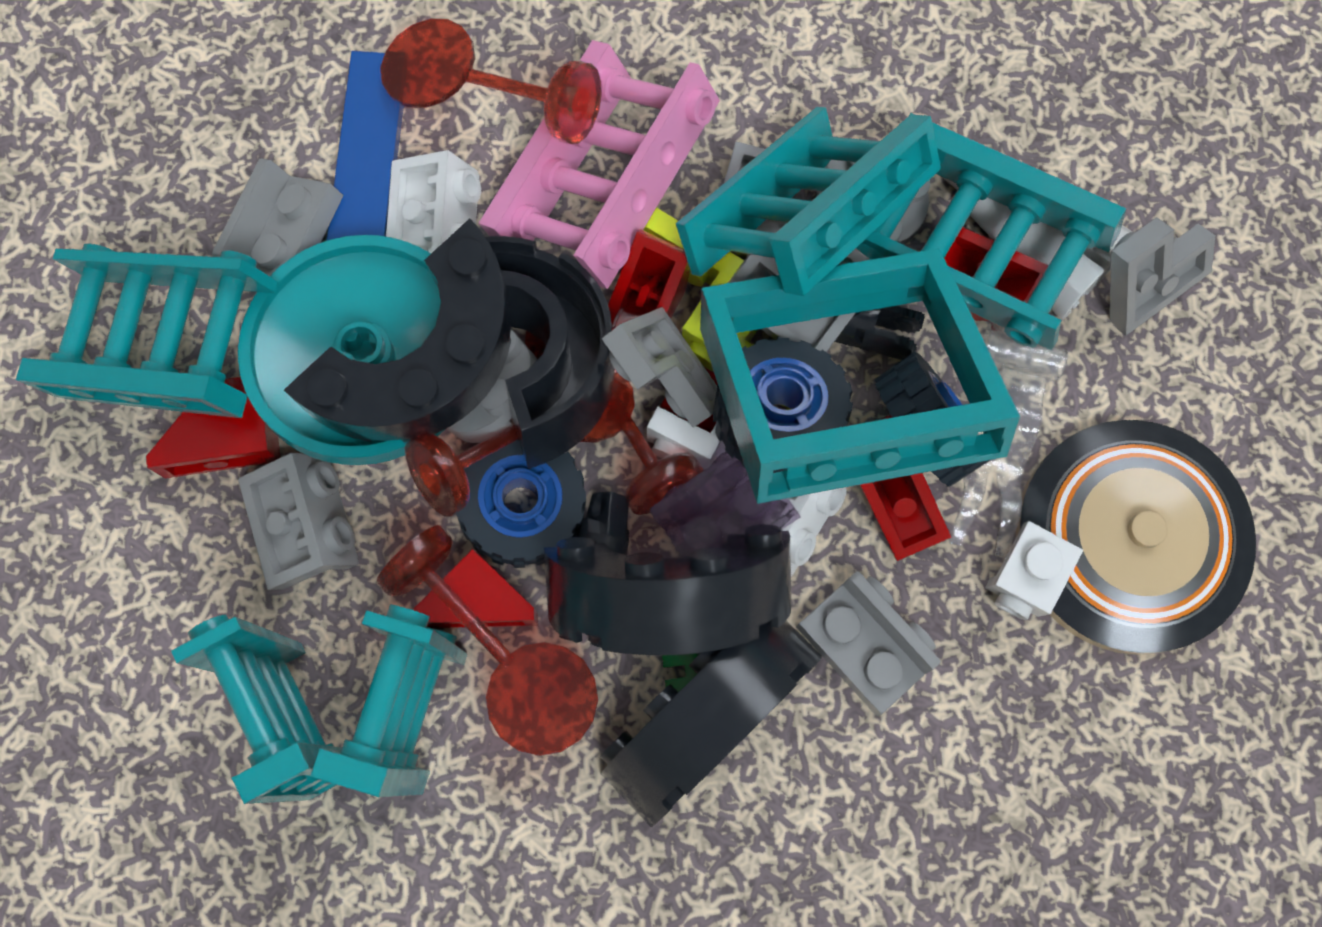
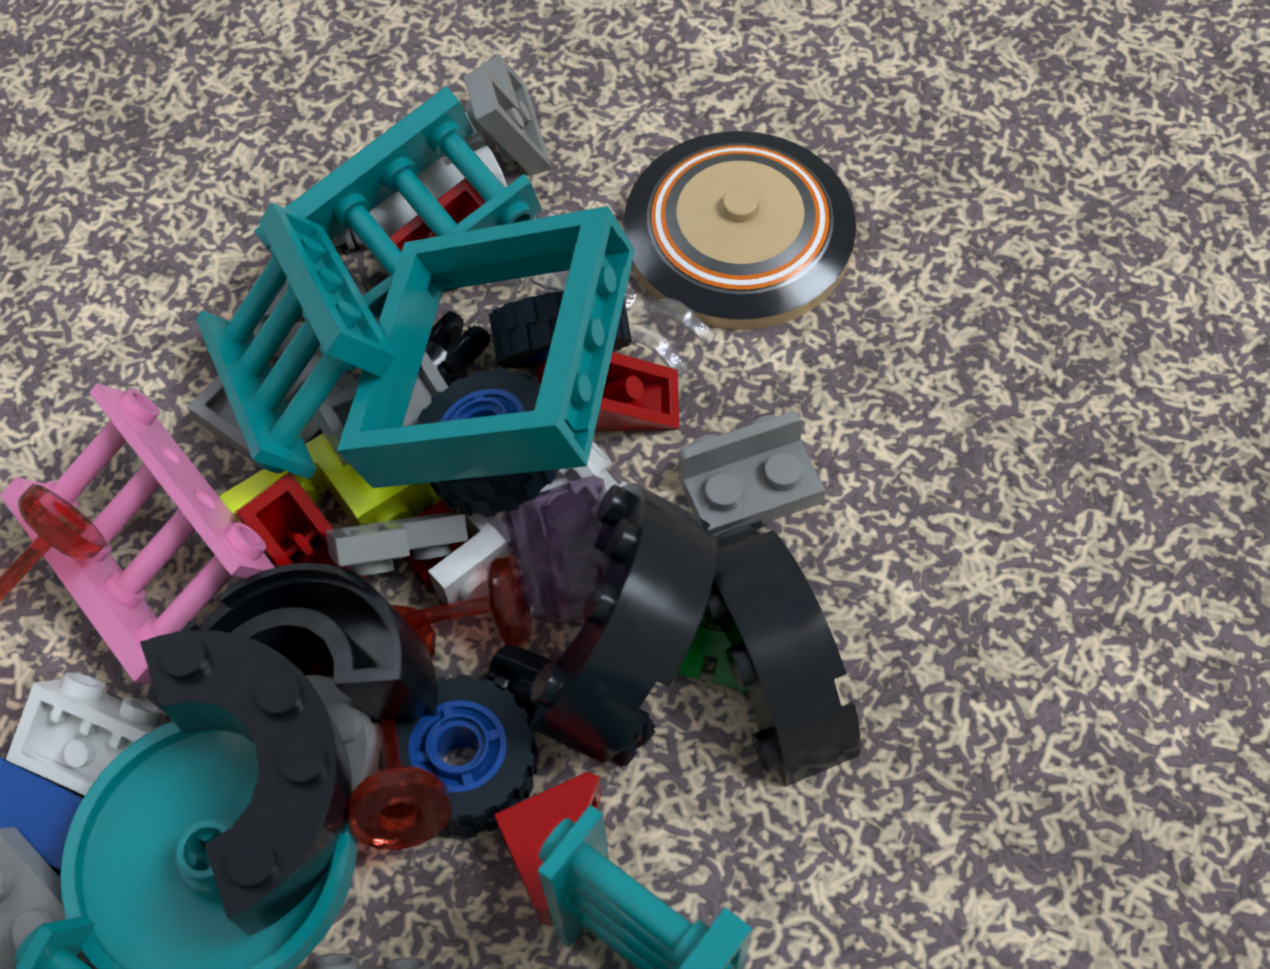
camera: 65 degrees left, 15 degrees down
clear red piece [376,525,598,756] -> none
white bracket [985,521,1083,620] -> none

